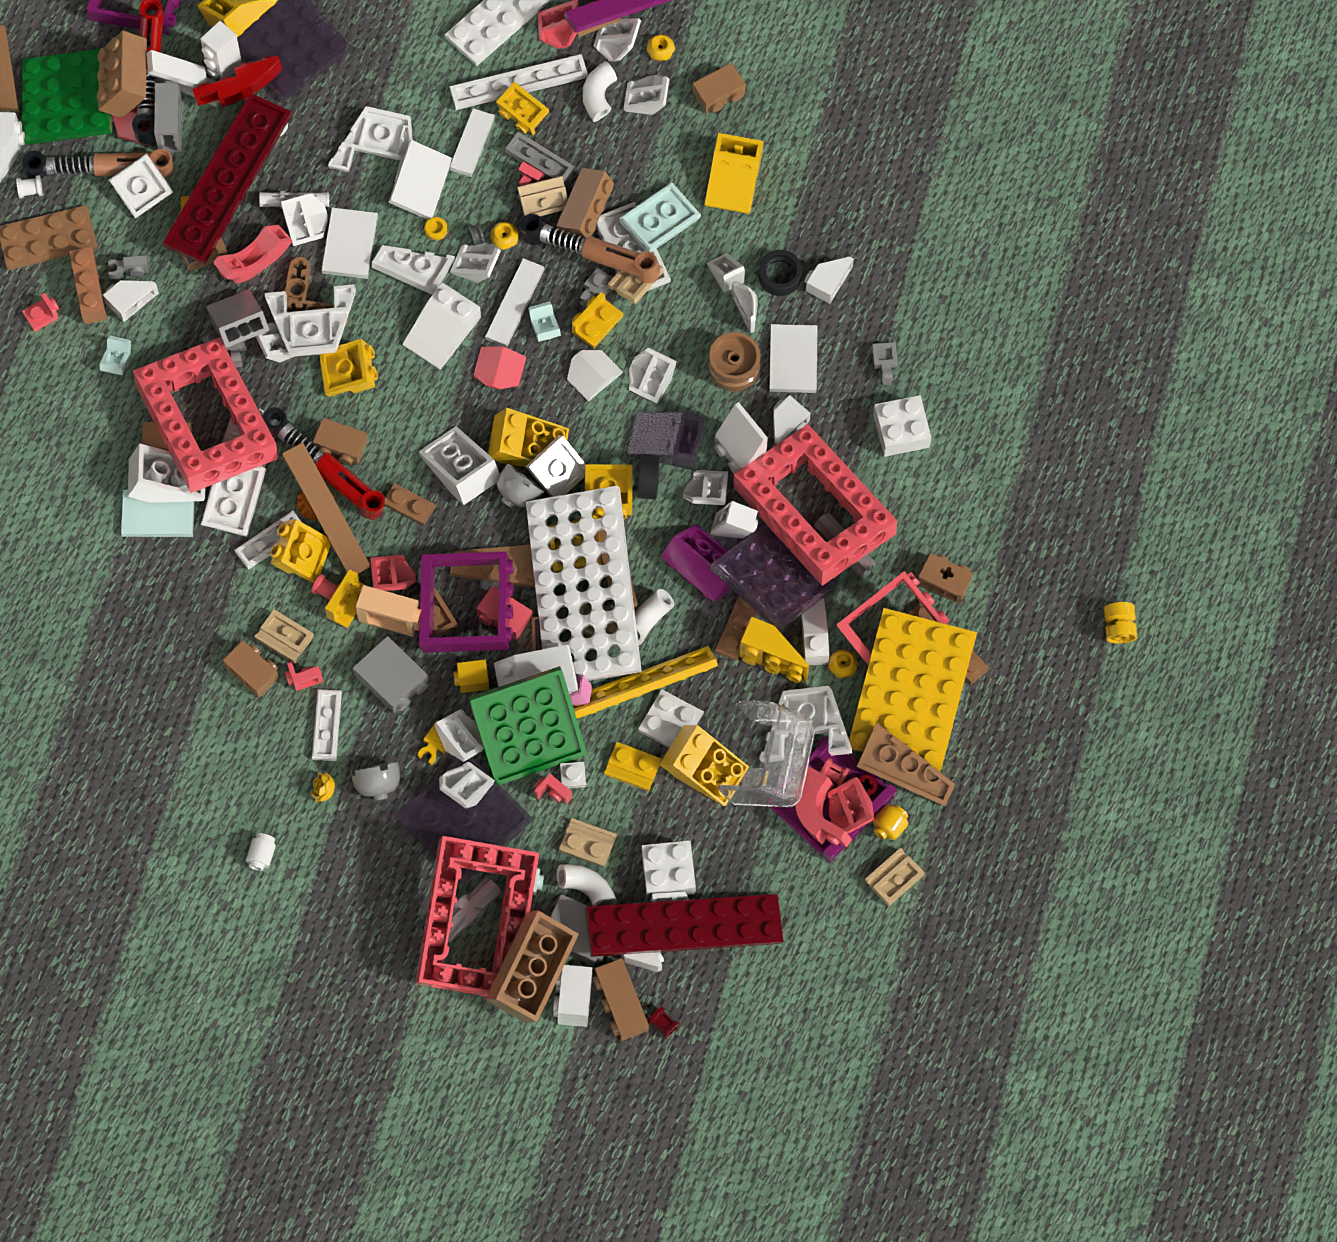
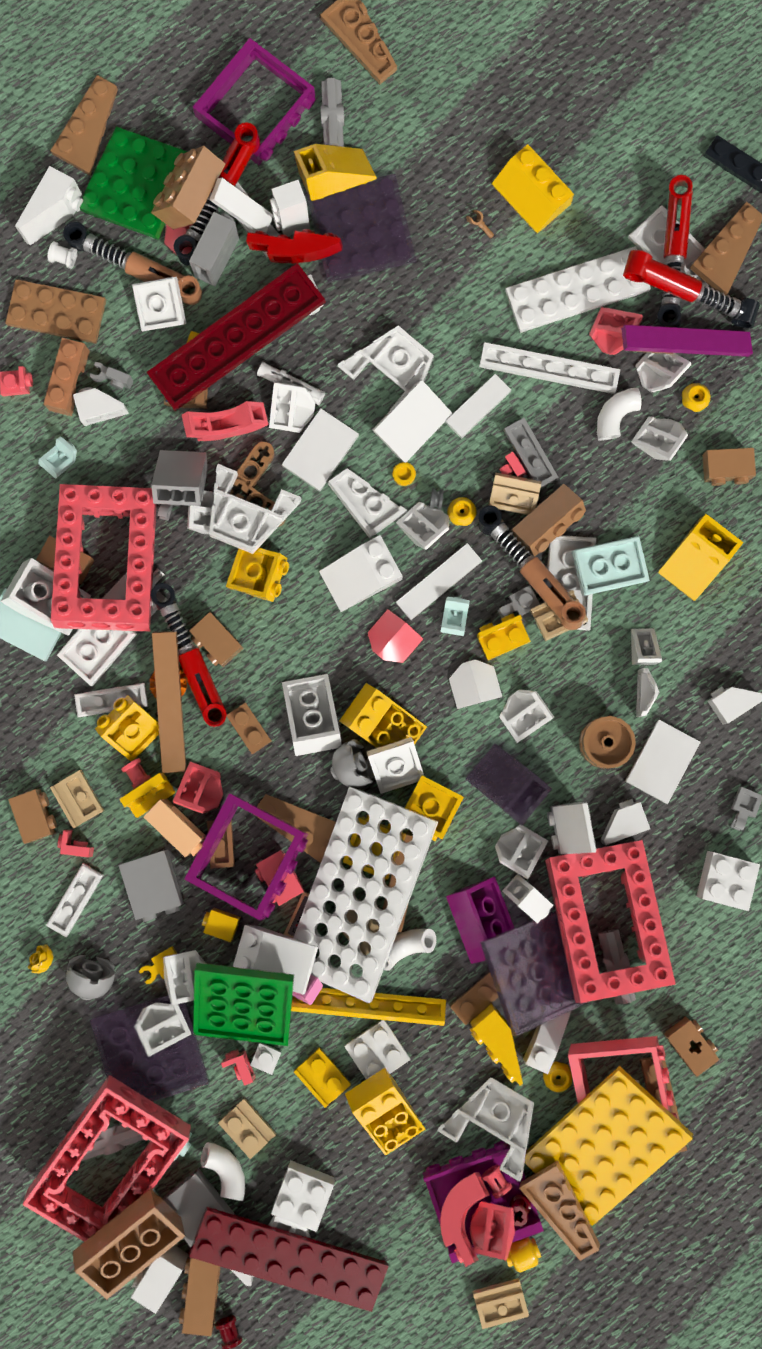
camera: 30 degrees right, 15 degrees up
yellow bracket [496,82,549,136] -> none
black tyre [638,454,660,500] -> none
clear windscreen [718,701,816,807] -> none
black tyre [758,250,802,296] -> none

